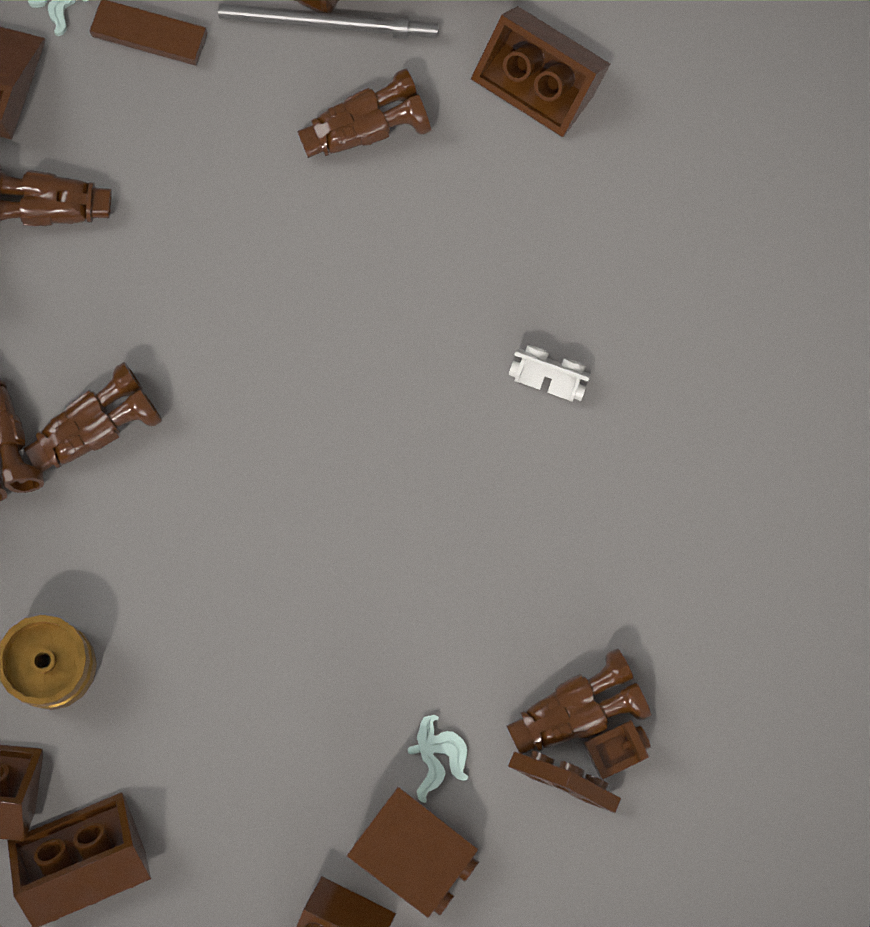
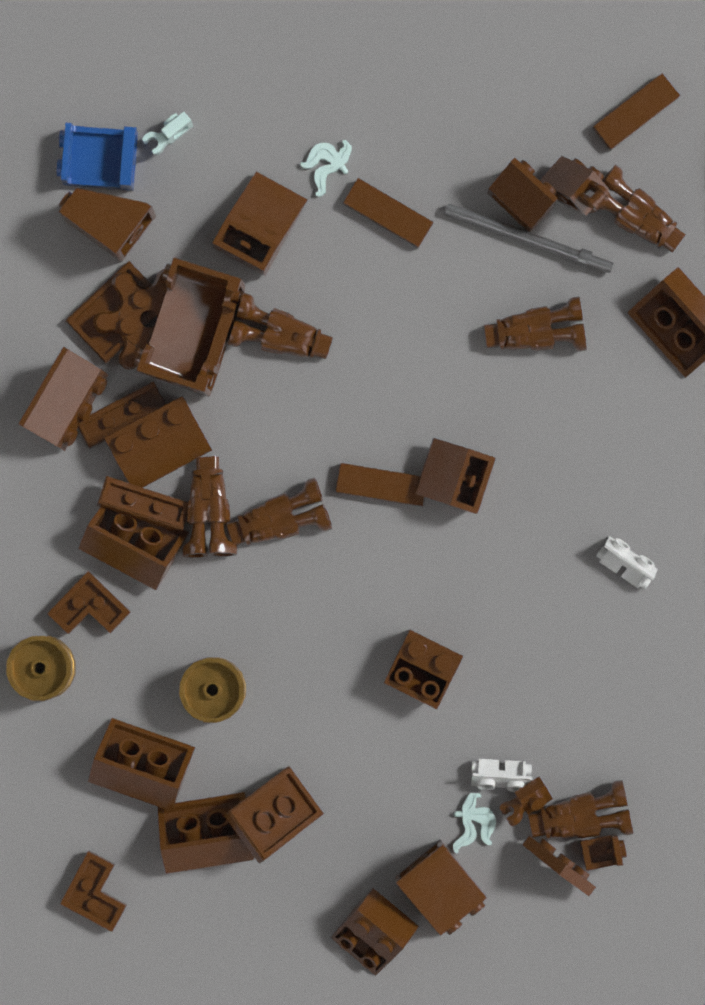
camera: 15 degrees right, 10 degrees up
none -> reddish brown tile [224,766,324,864]
none -> reddish brown tile [336,463,424,507]
none -> reddish brown slope [384,630,463,709]
none -> reddish brown slope [414,438,496,514]
none -> white hinge [471,758,532,792]
none -> reddish brown plate [499,777,553,826]

